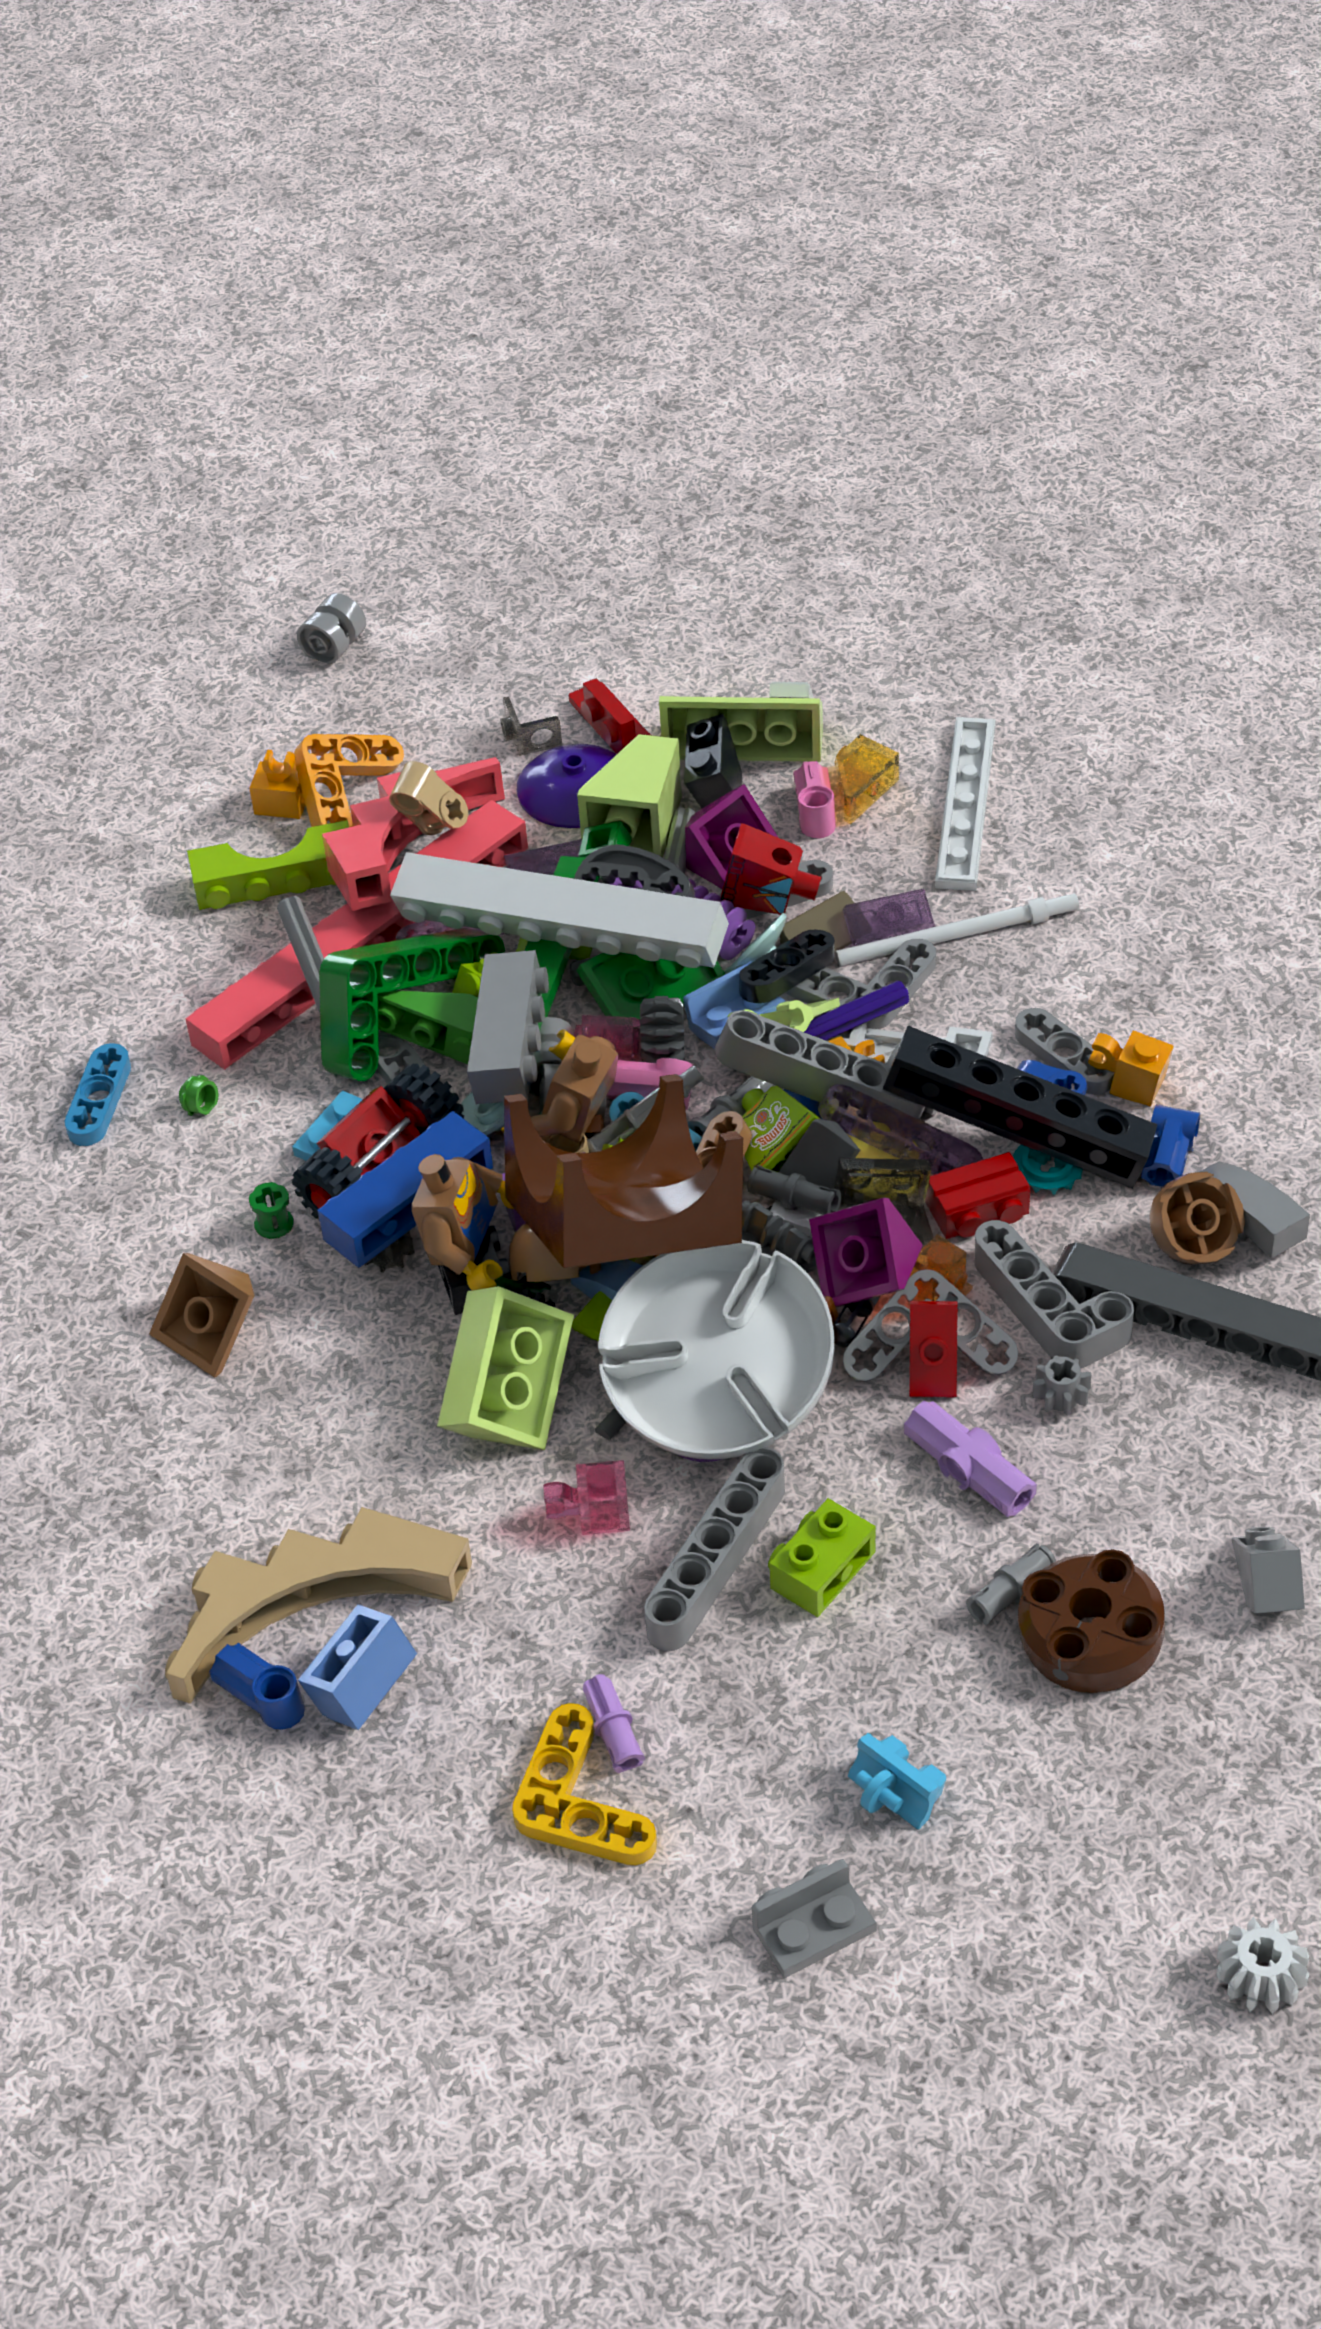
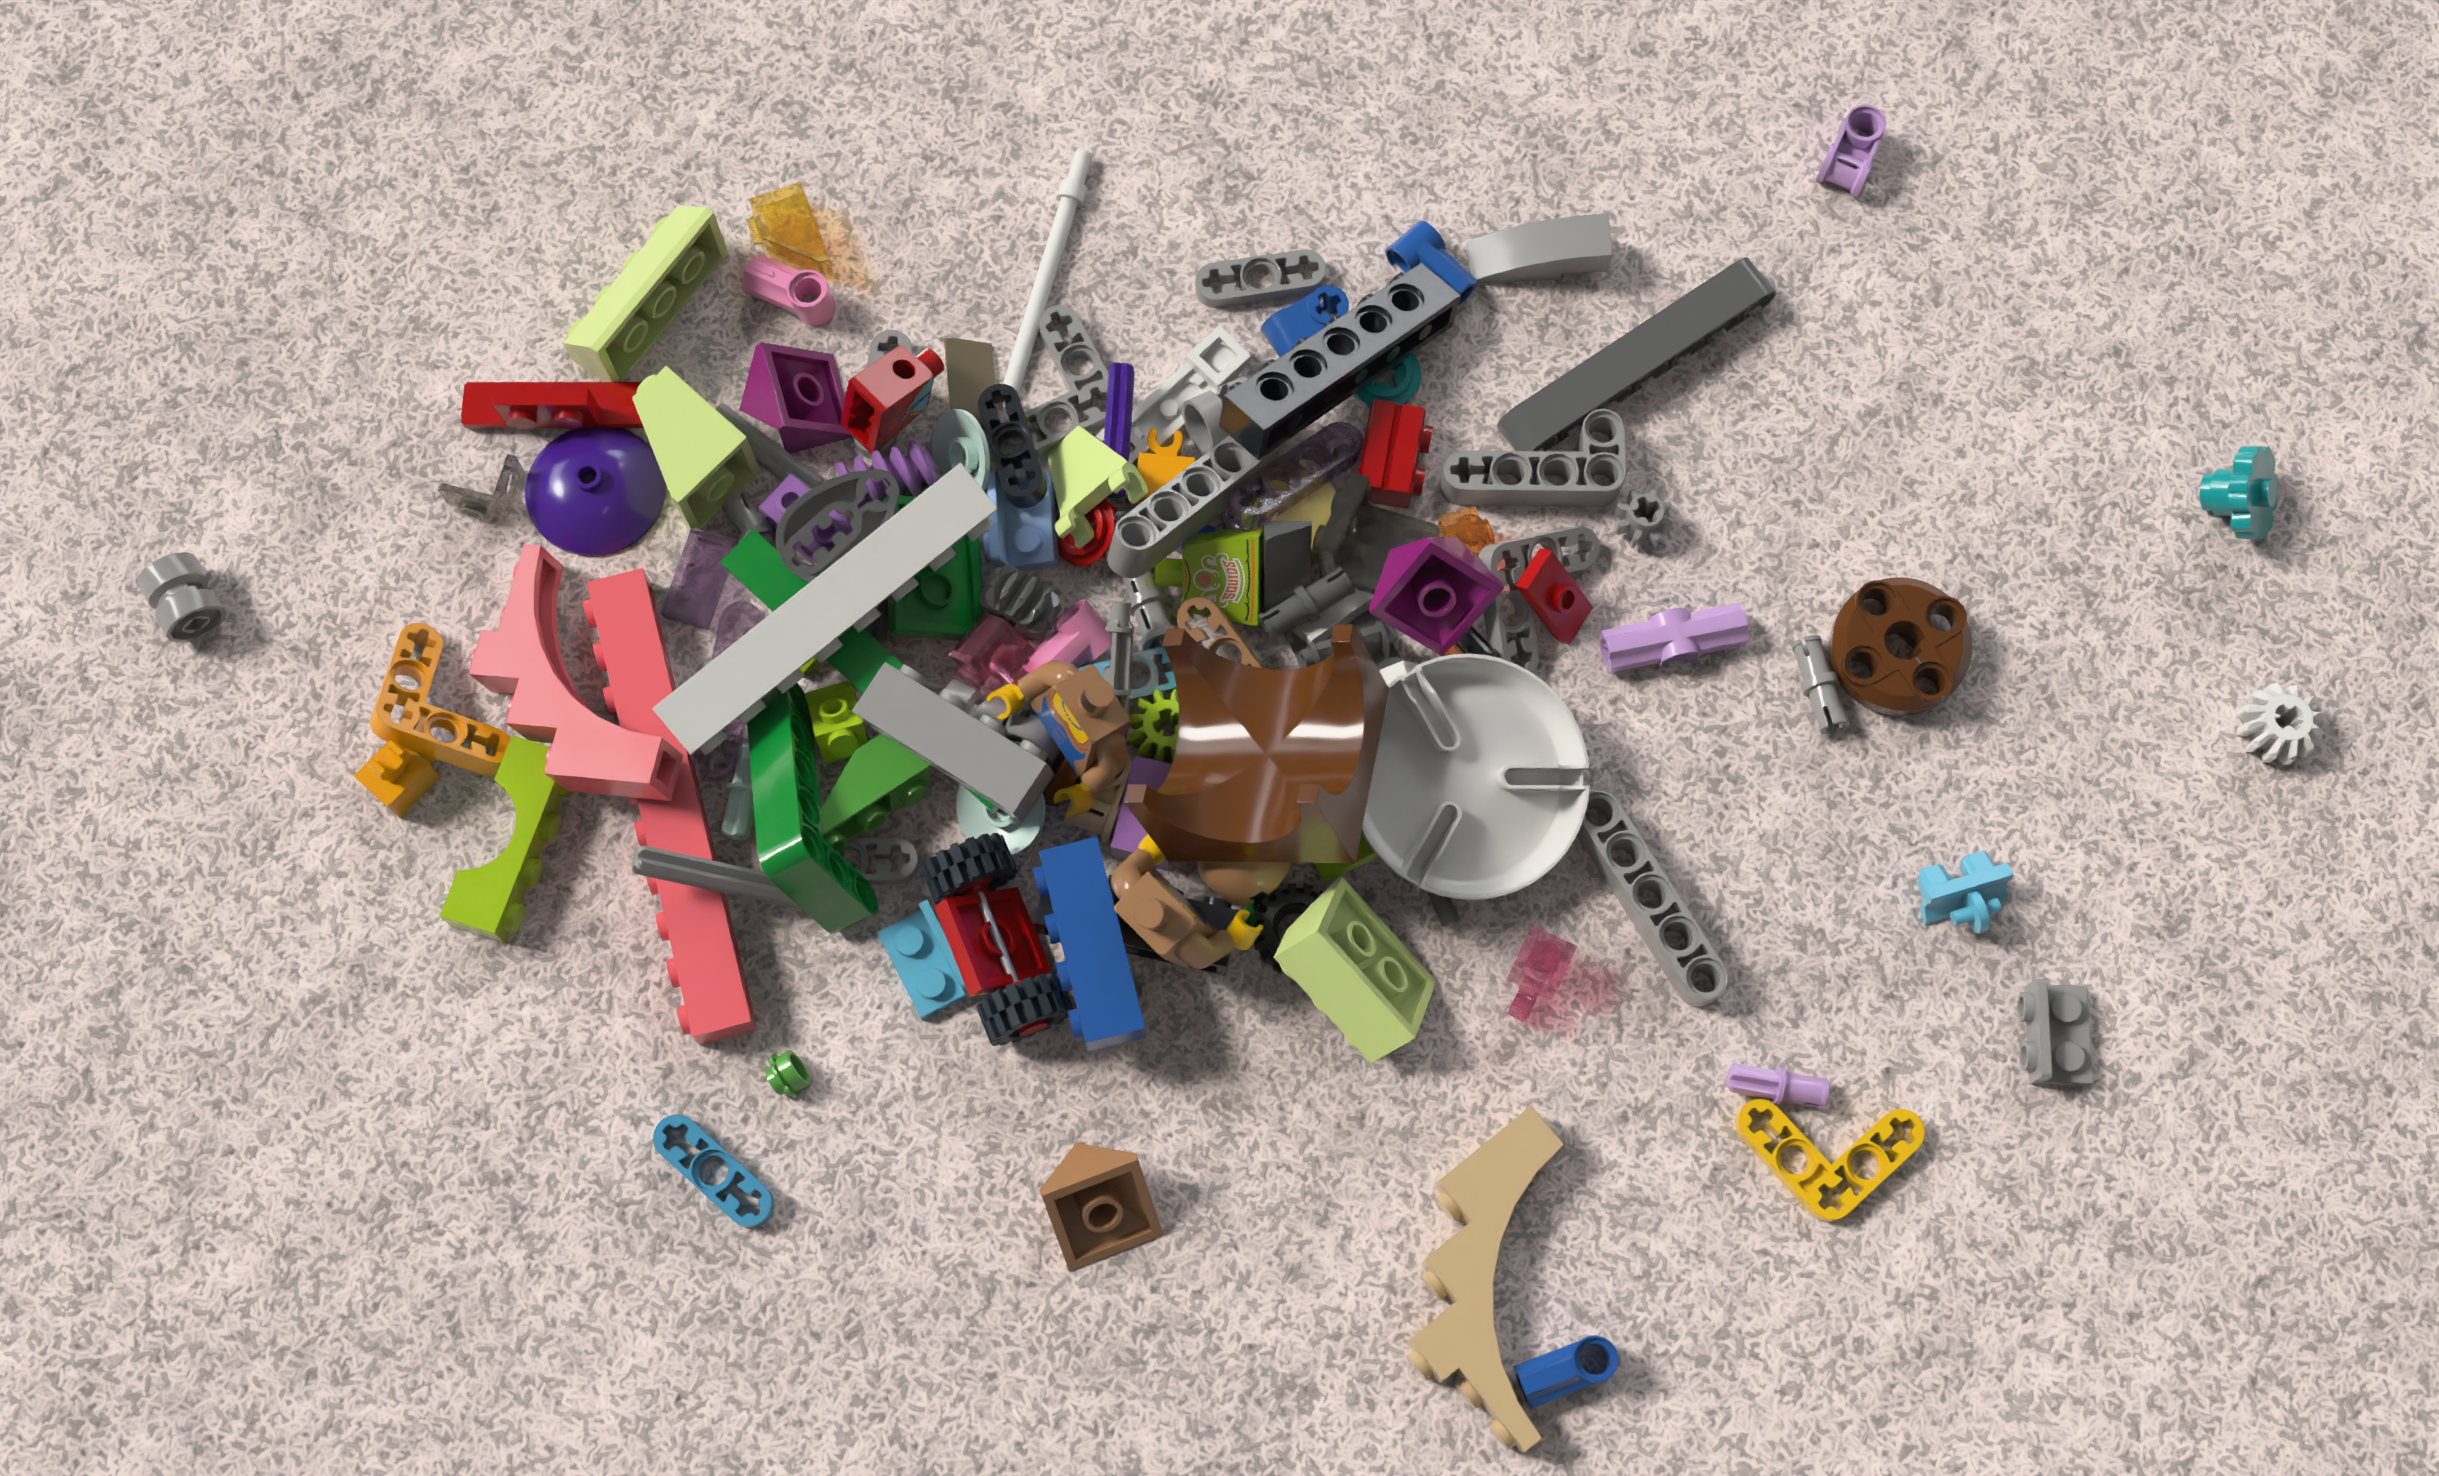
camera: 65 degrees left, 25 degrees up
green bush [249,1182,294,1239] -> none
medium blue brick [298,1604,417,1730] -> none
tan piece [389,761,468,836] -> none
green slope [578,821,632,857] -> none
black slope [684,714,742,809] -> none
lime brick [768,1498,876,1618] -> none
white tile [769,682,814,698] -> none
clear purple plate [843,888,935,946] -> none
white tile [935,717,996,891] -> none
light orange brick [1088,1030,1174,1106] -> none
medium nougat cylinder [1149,1172,1245,1265] -> none
light grey slope [1232,1527,1305,1614] -> none

